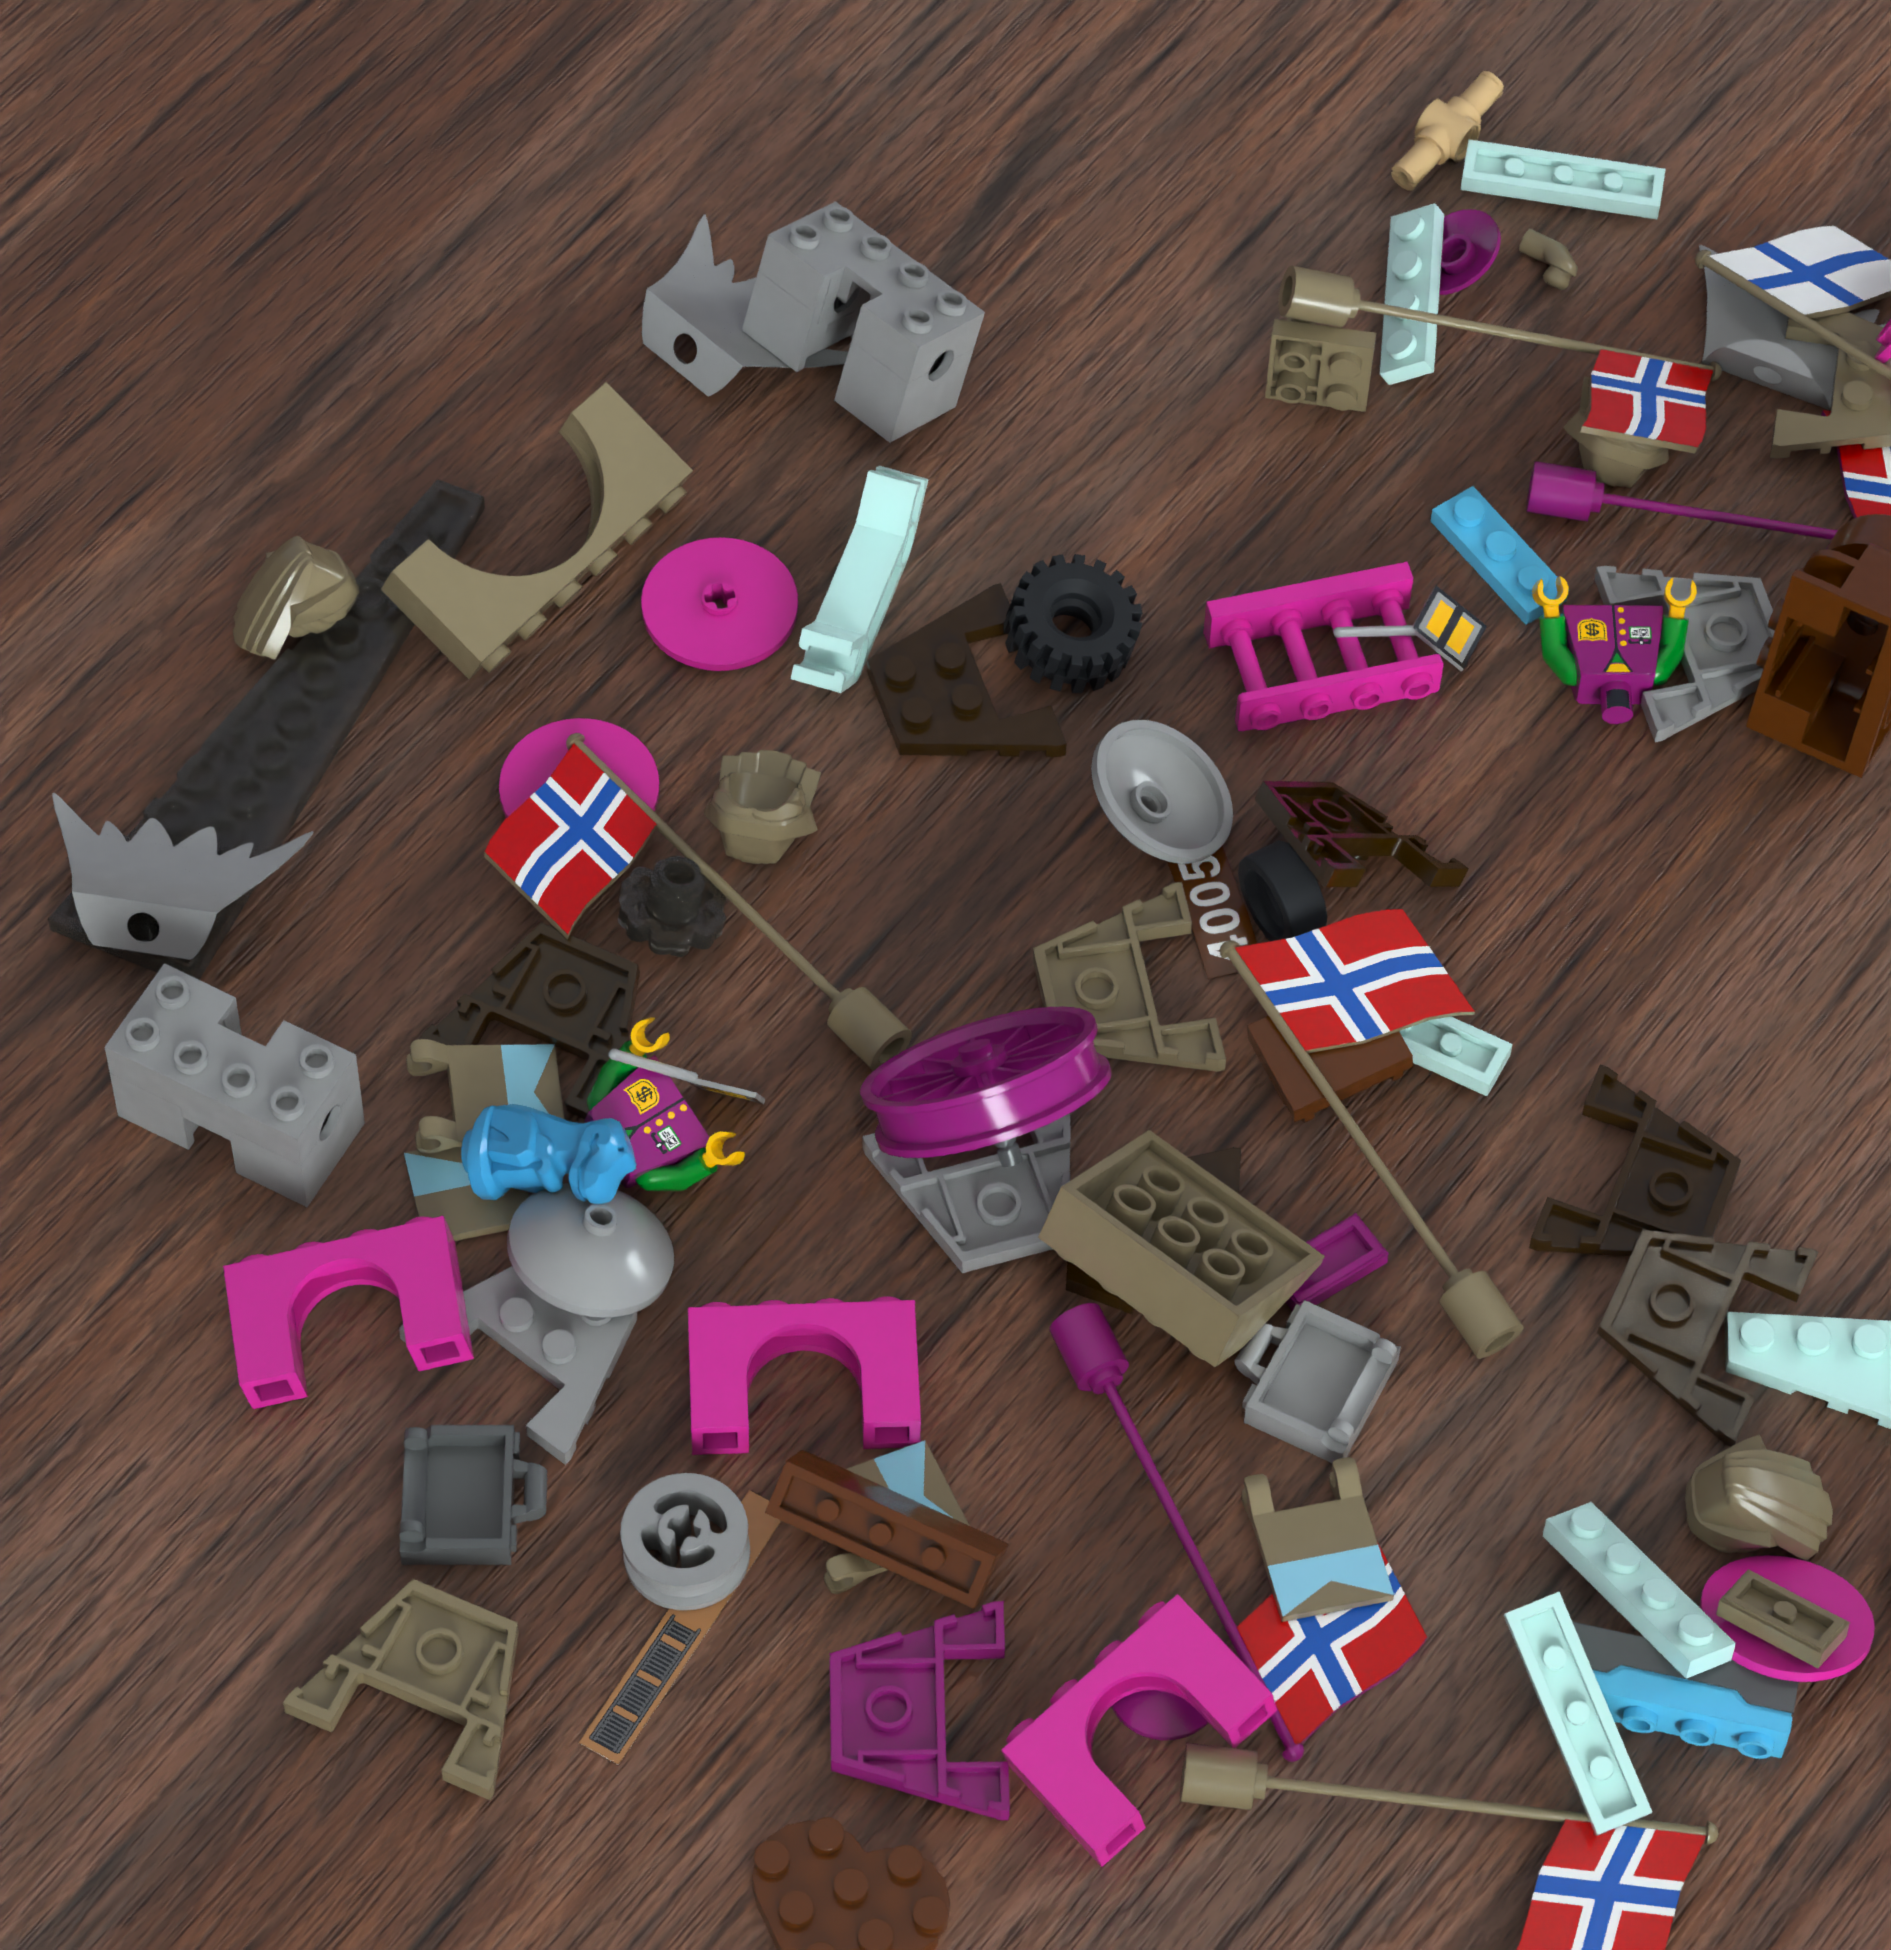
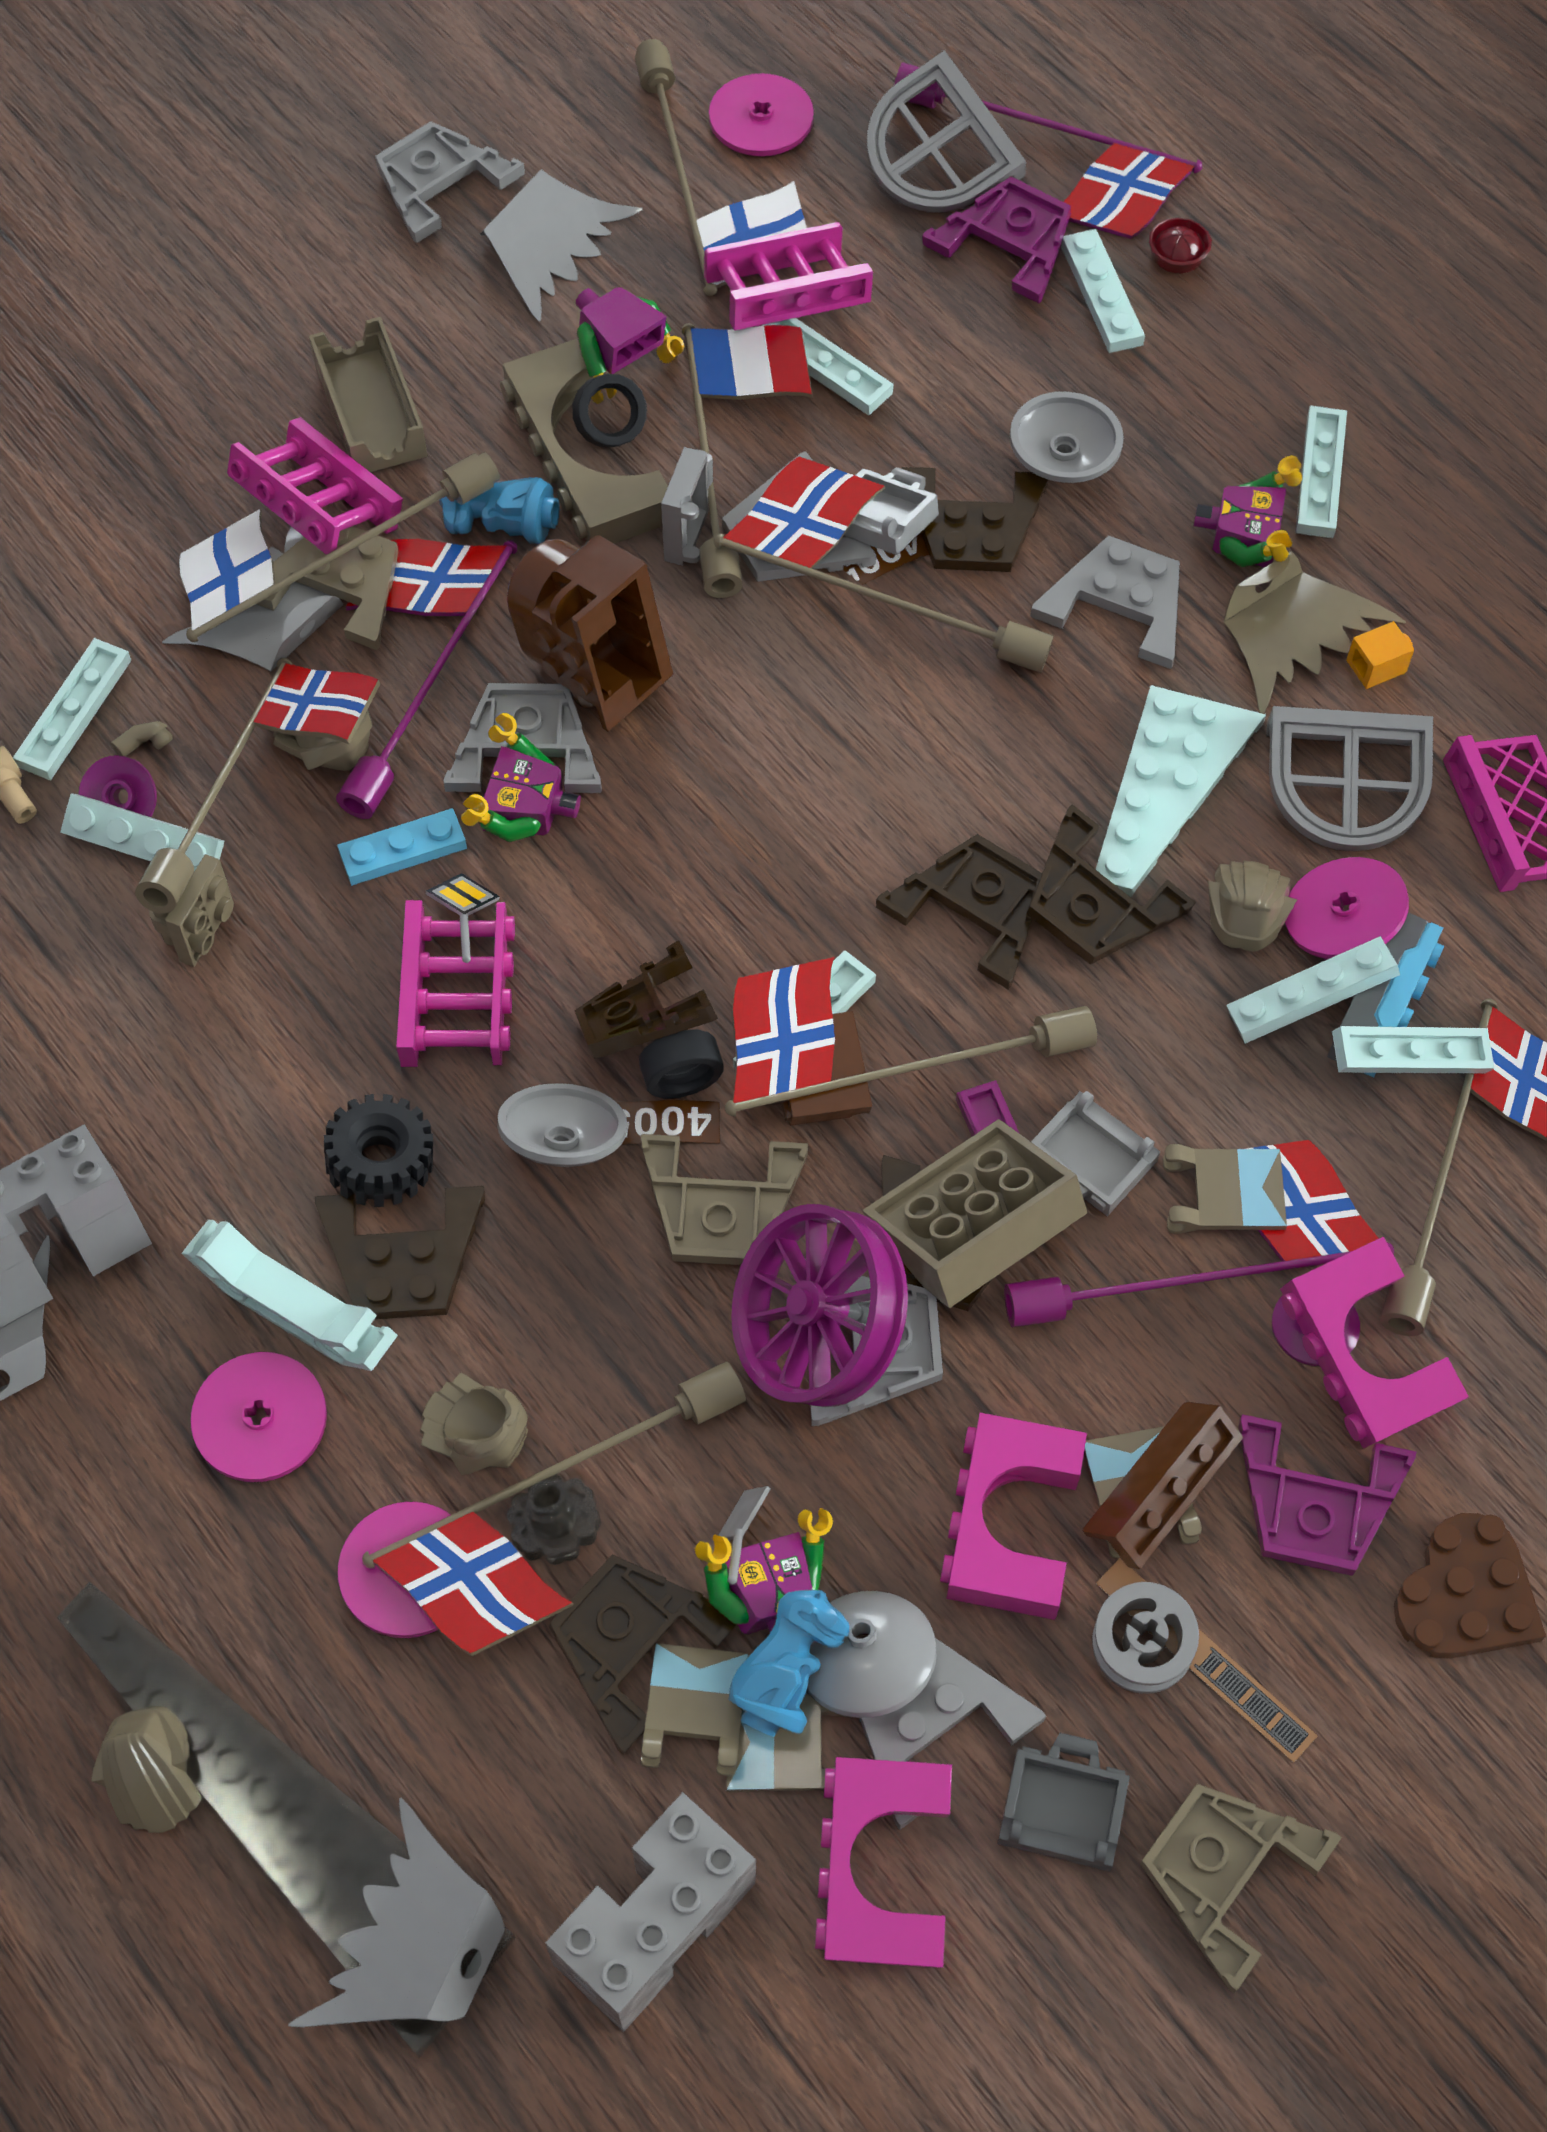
camera: 75 degrees left, 5 degrees up
dark tan arch [381,382,693,679] -> none
dark tan plate [1716,1569,1850,1668] -> none

